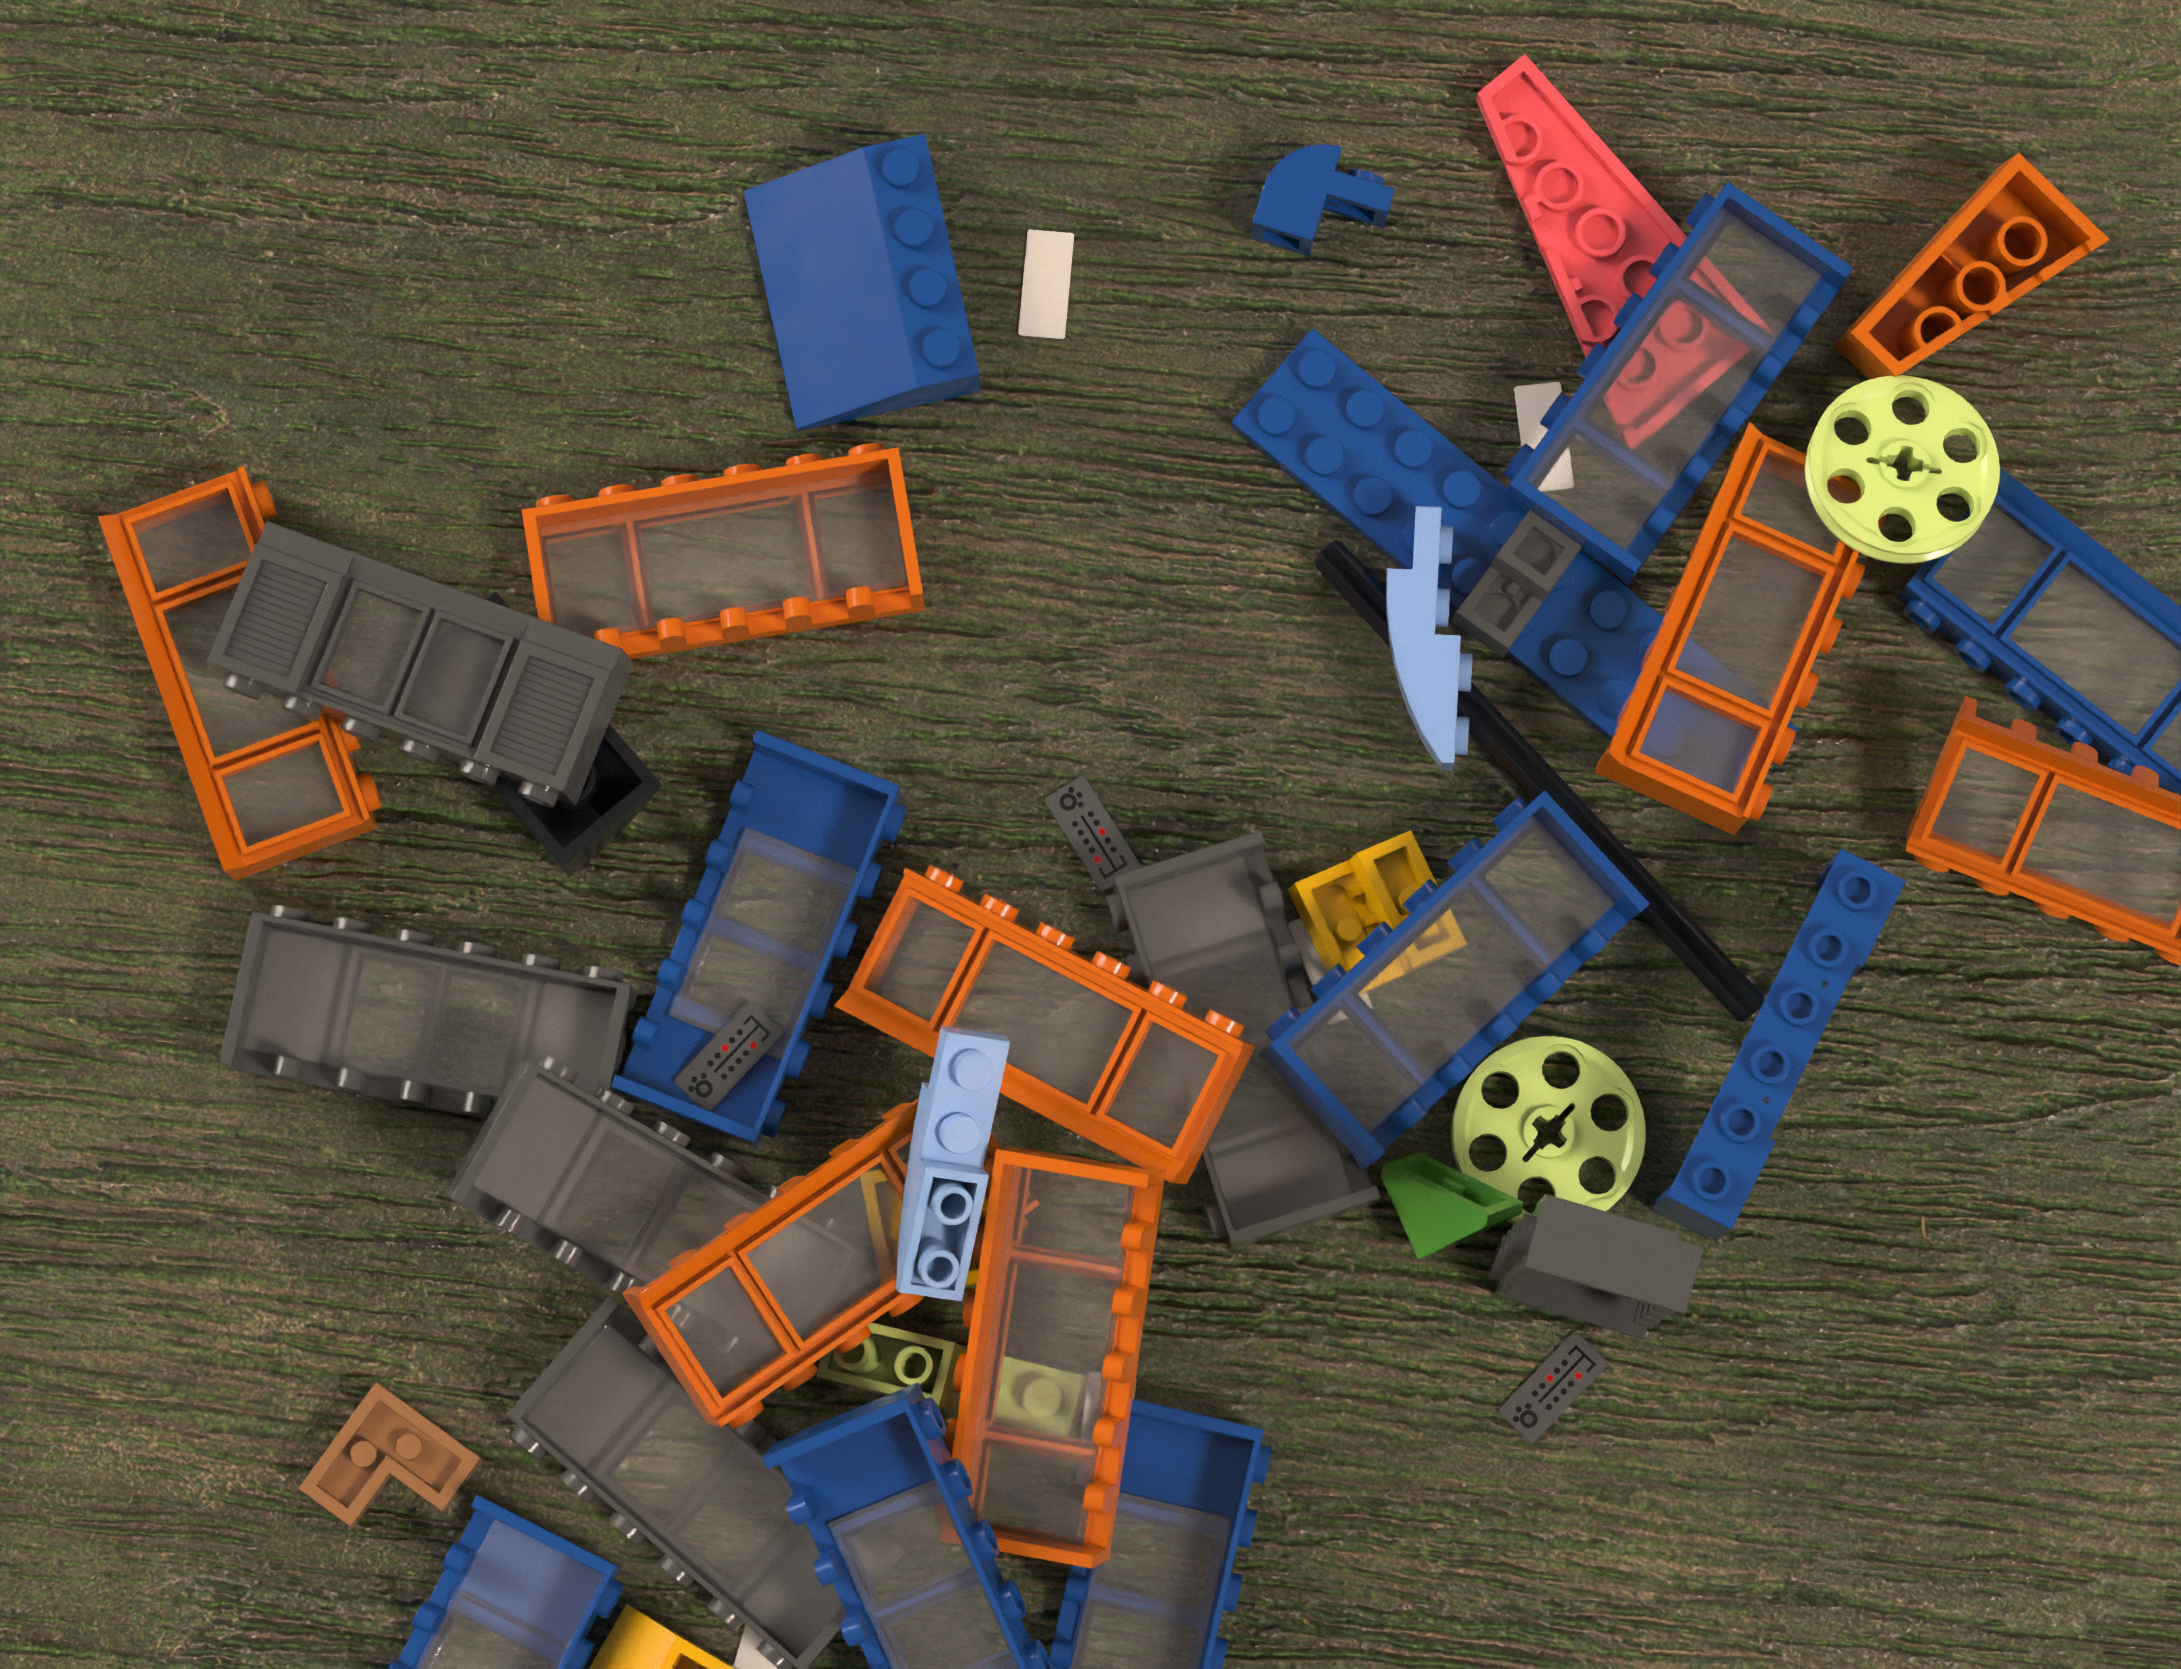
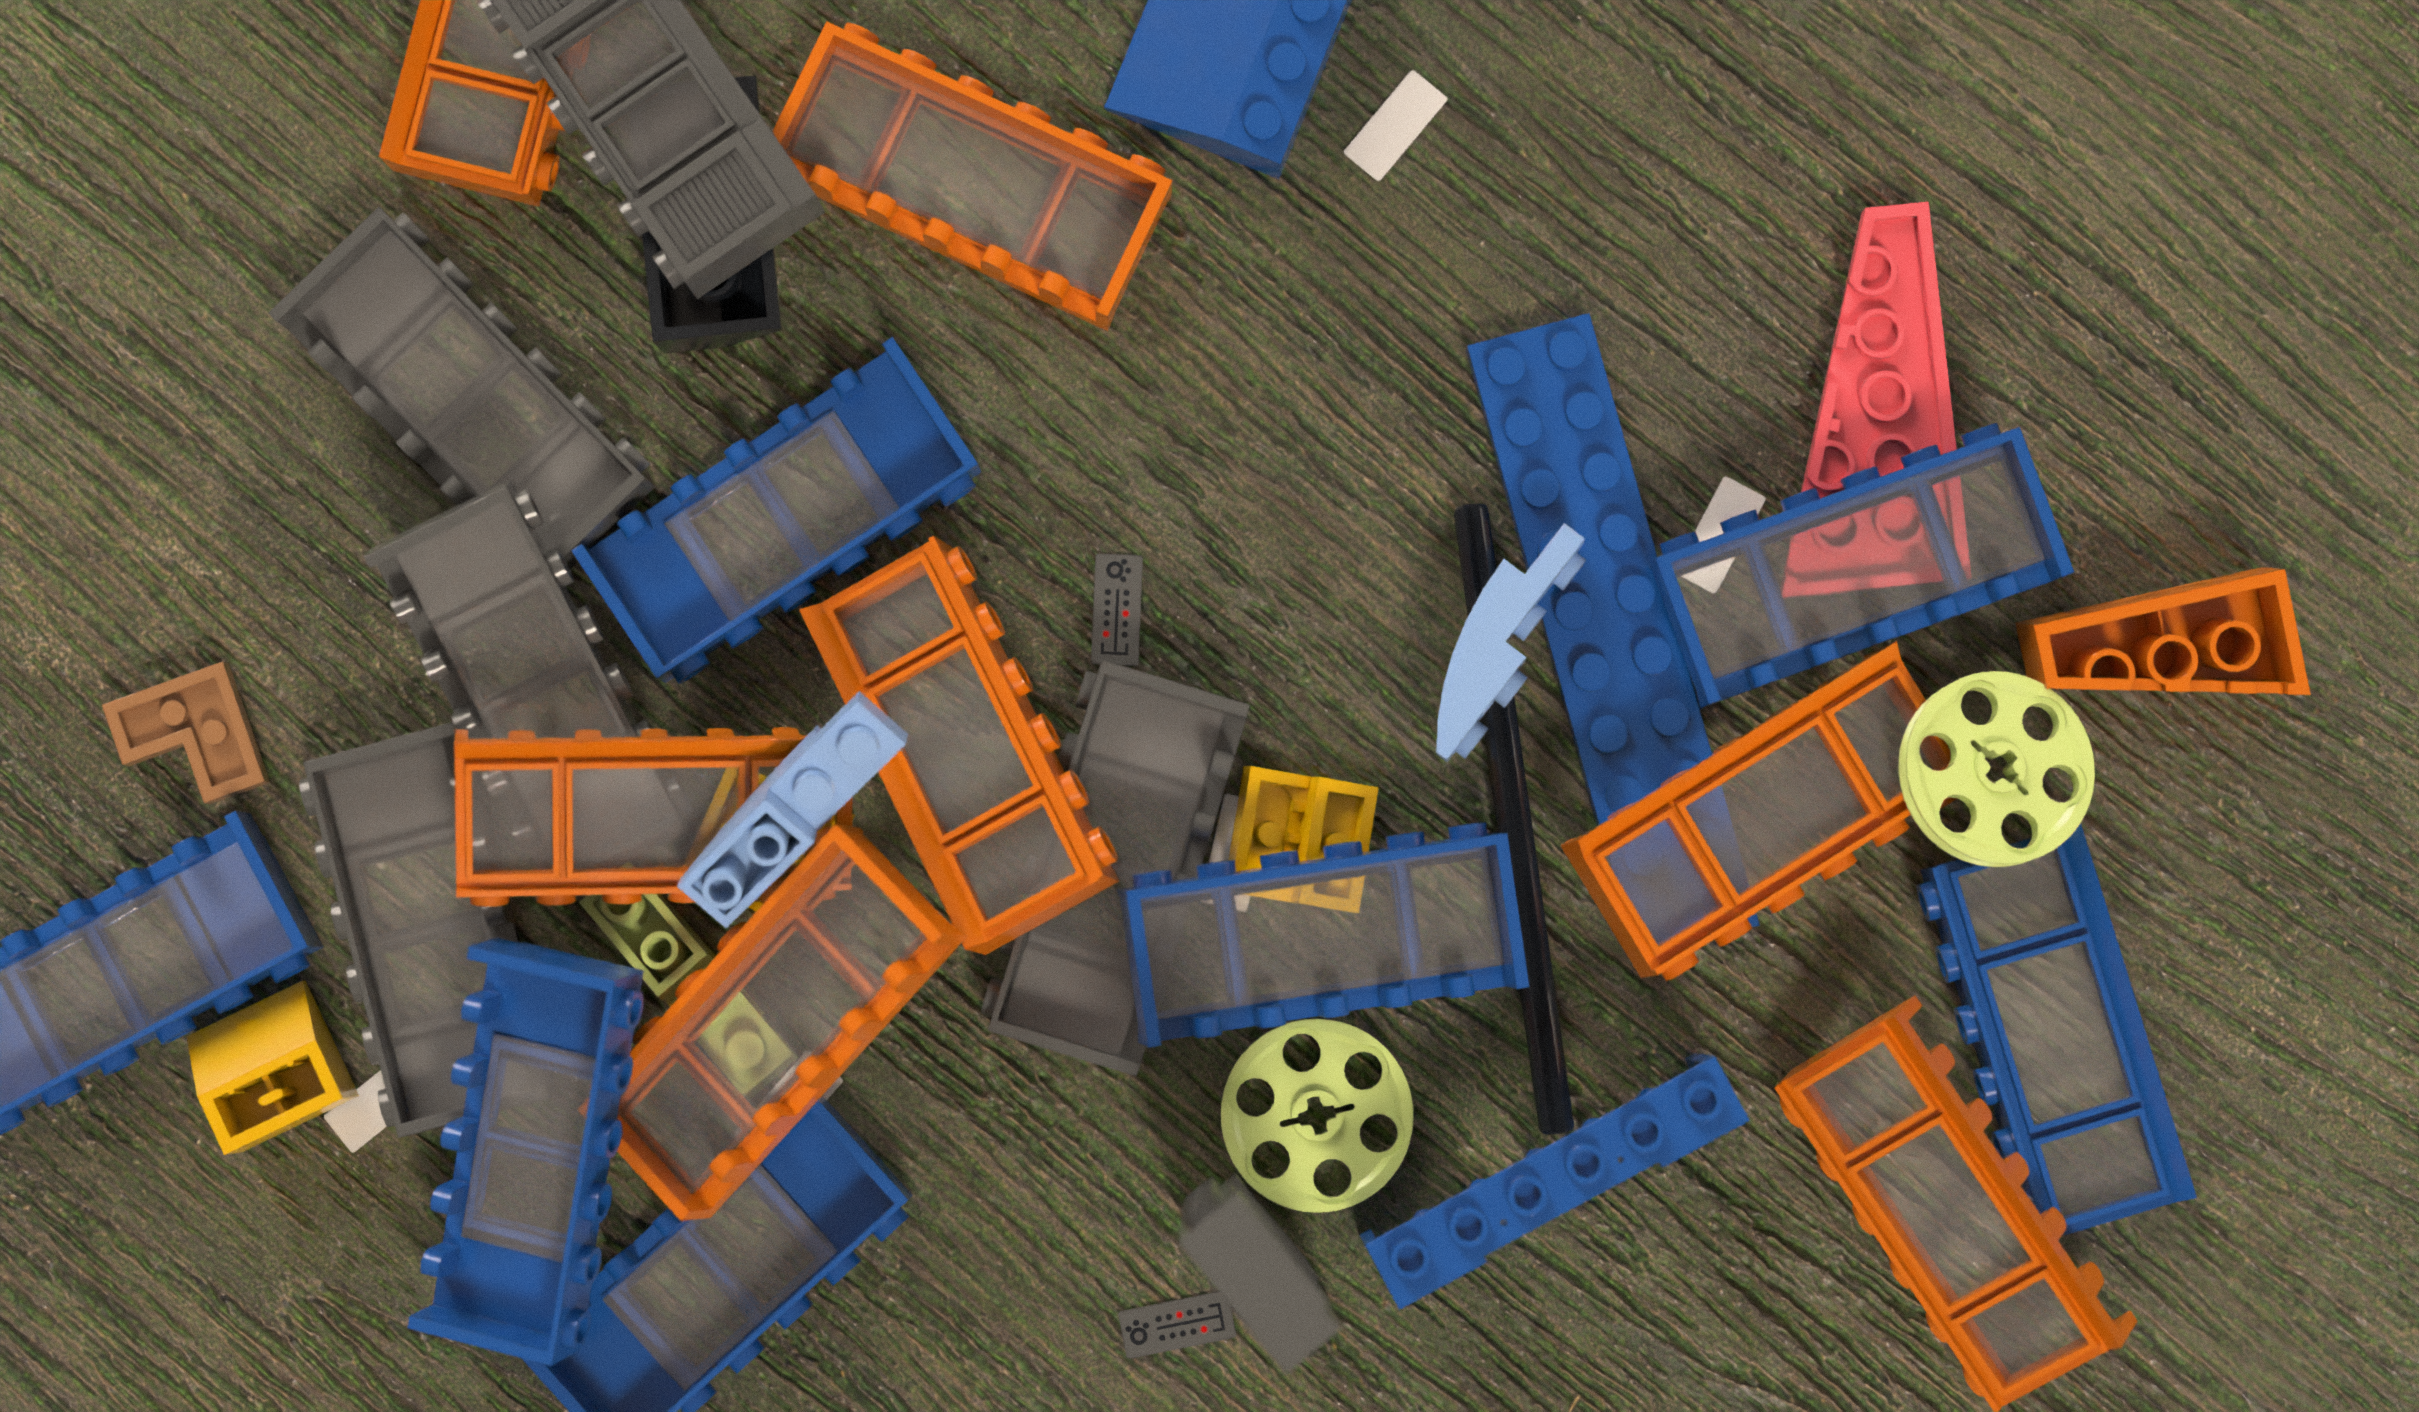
camera: 35 degrees right, 5 degrees up
dark grey sticker [674,1001,784,1111] -> none
blue brick [1250,144,1395,257] -> none
bright green slope [1381,1152,1524,1260] -> none
dark grey slope [1451,510,1582,658] -> none

